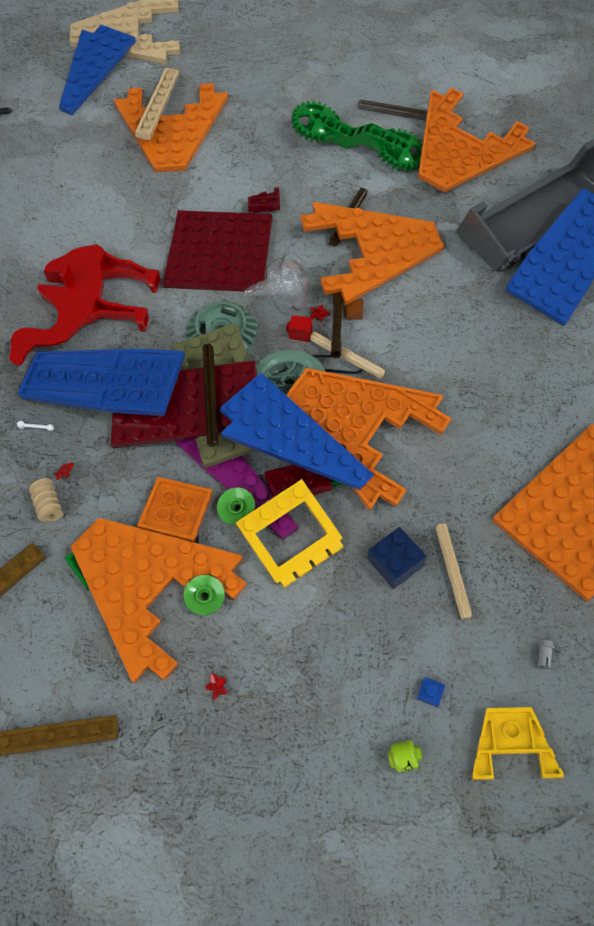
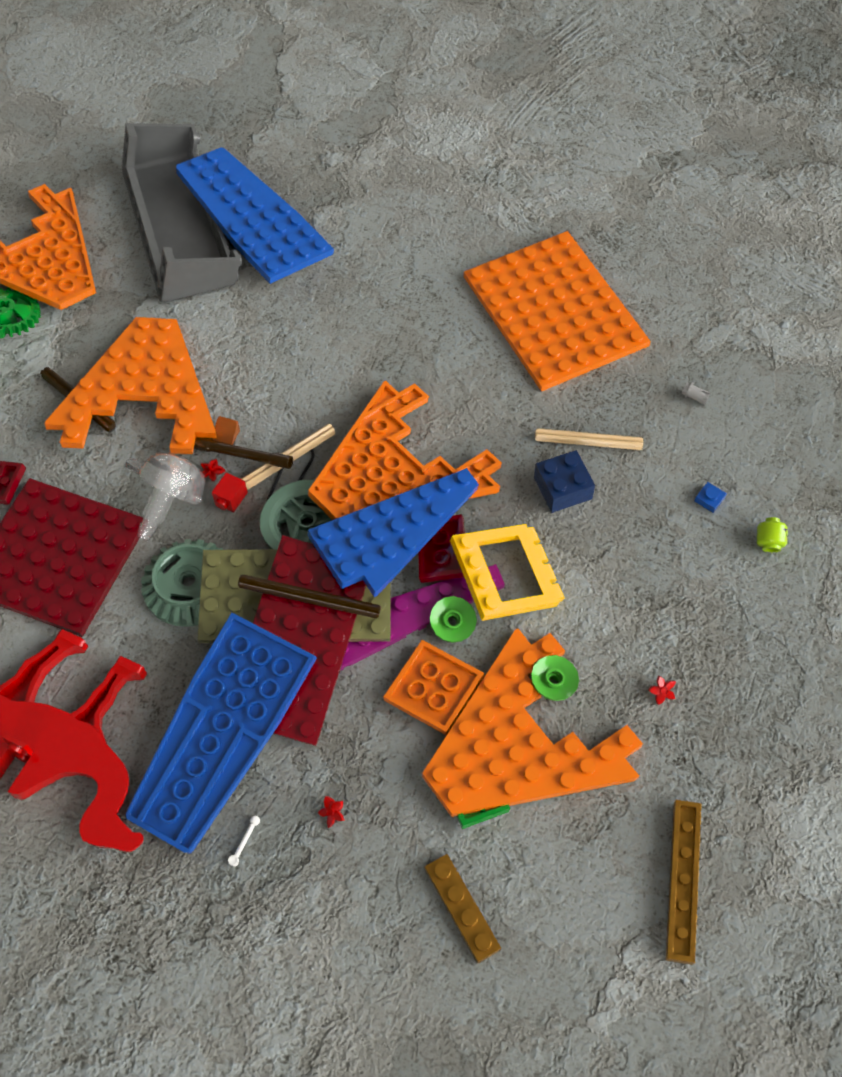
camera: 75 degrees left, 0 degrees up
tan piece [29,478,63,523] -> none
yellow wing [471,707,564,780] -> none

